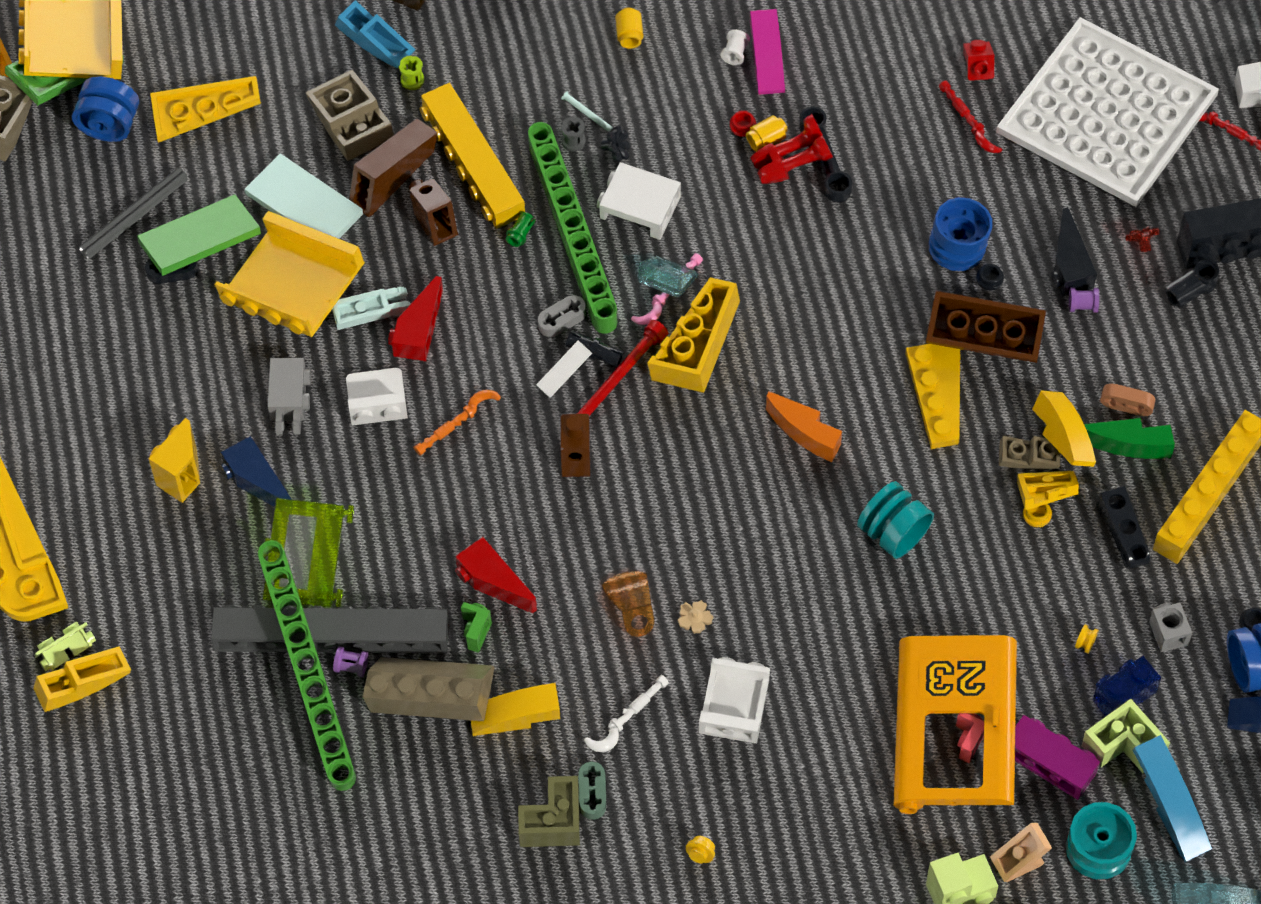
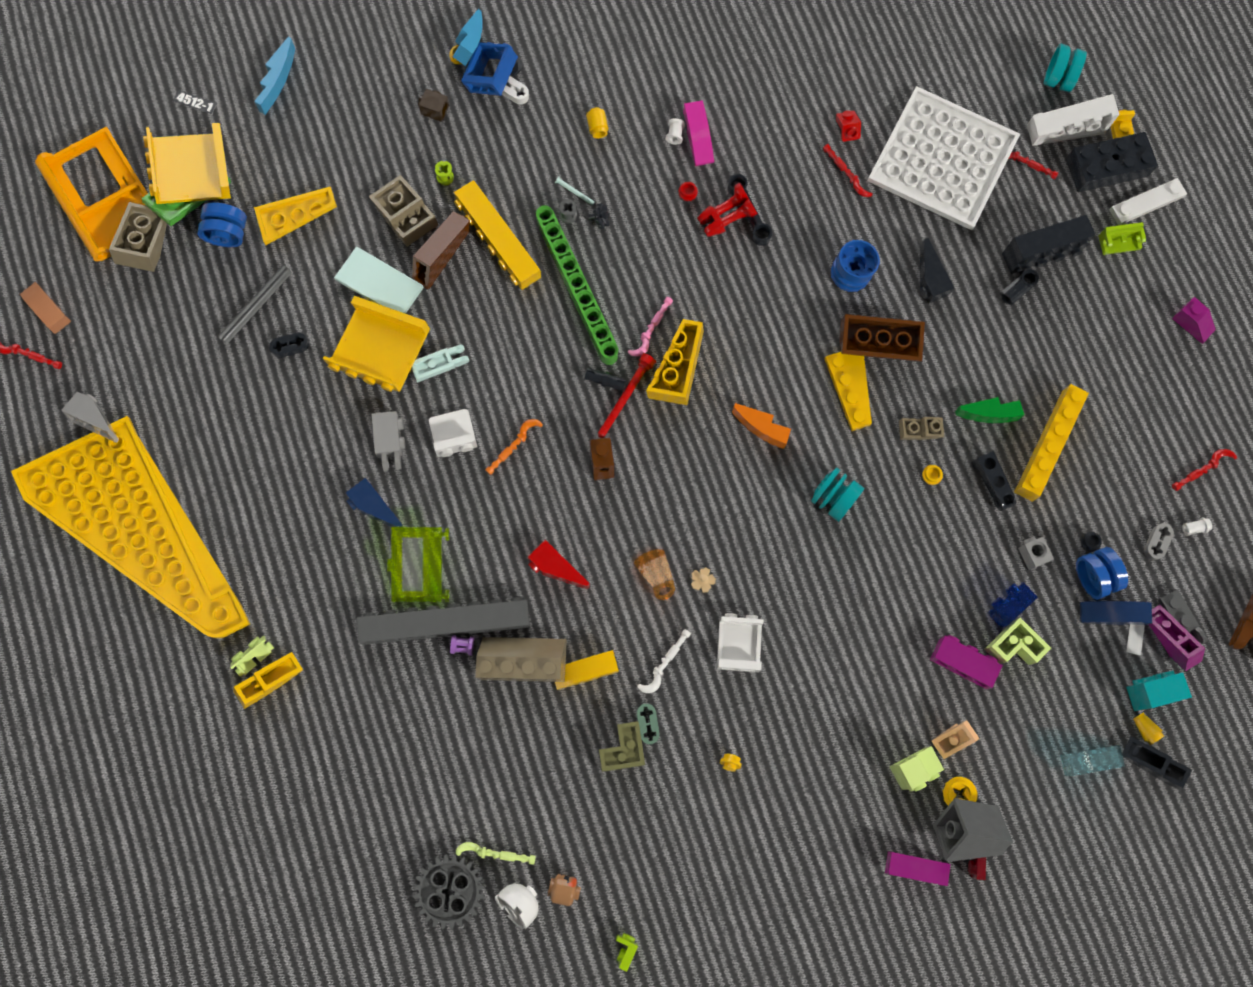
camera: 15 degrees left, 15 degrees up
bright green tile [137,194,261,276] -> none
yellow slope [148,418,200,503] -> none
bright green beam [258,540,356,791] -> none
dark azure slope [335,0,416,68] -> none
red slope [388,276,443,361] -> none
reddish brown torso [409,179,458,246] -> none
bright green bracket [461,602,492,653] -> none
green pin [506,212,535,247] -> none
white sticker [536,341,592,398] -> none
light grey beam [538,295,586,337] -> none
white panel [597,162,681,240] -> none
clear light blue slope [638,256,698,297] -> none
yellow brick [746,115,788,152] -> none
light orange piece [894,635,1017,814] -> none
coral bracket [956,713,984,764] -> none
black plate [976,264,1004,291] -> none
yellow wing [1017,471,1079,510] -> none
yellow slope [1032,390,1096,467] -> none
teal wheel [1066,802,1137,879] -> none
medium lavender bush [1069,287,1099,313] -> none
yellow bush [1075,624,1099,654] -> none
nougat beam [1100,384,1156,416] -> none
clear red plant [1125,227,1160,252] -> none
dark azure slope [1132,735,1212,862] -> none

